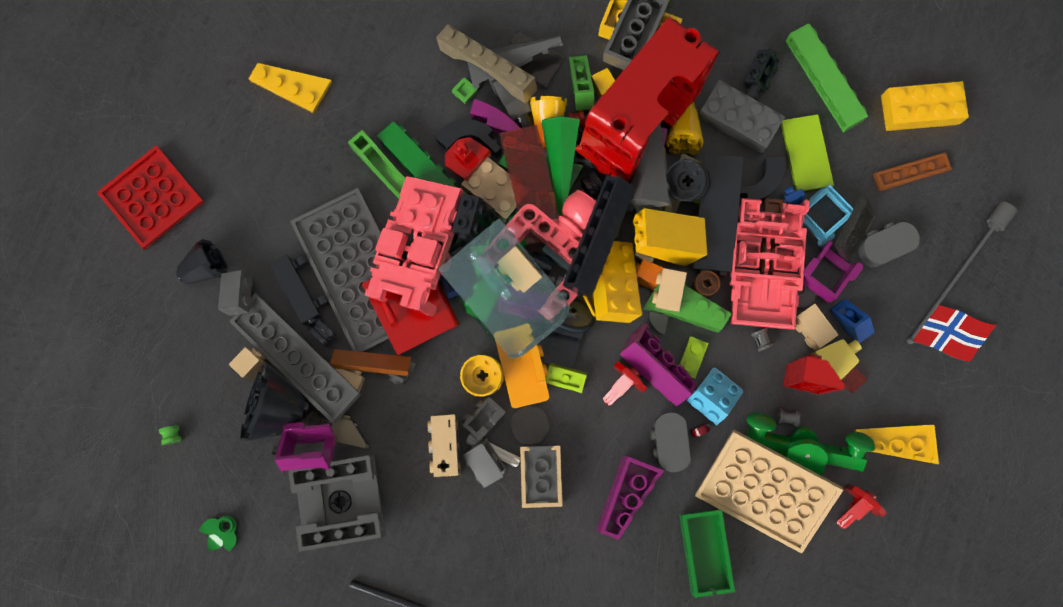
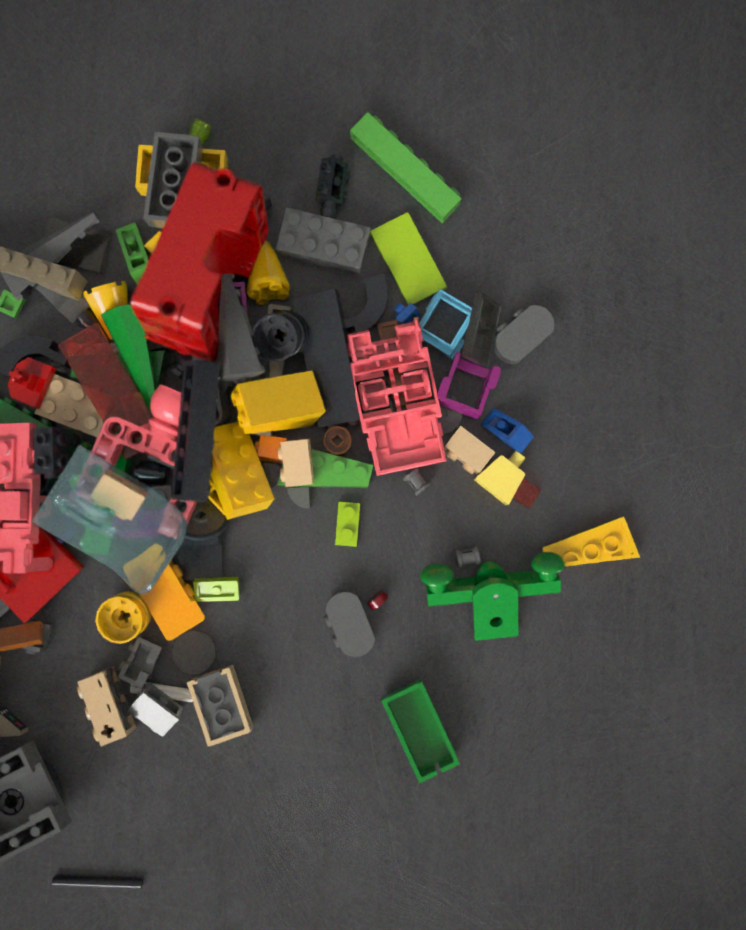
camera: 20 degrees left, 5 degrees up
magenta slope [470,99,523,141] -> none
magenta wedge [596,456,664,540] -> none
piece [603,361,647,405] -> none
magenta wedge [620,322,697,407] -> none
medium azure bracket [686,368,743,425] -> none
tan plate [695,429,843,553] -> none
red slope [783,354,845,395] -> none
red piece [837,484,887,529] -> none
dark orange tile [873,152,952,192] -> none
yellow brick [881,81,969,131] -> none
flag [907,201,1018,361] -> none

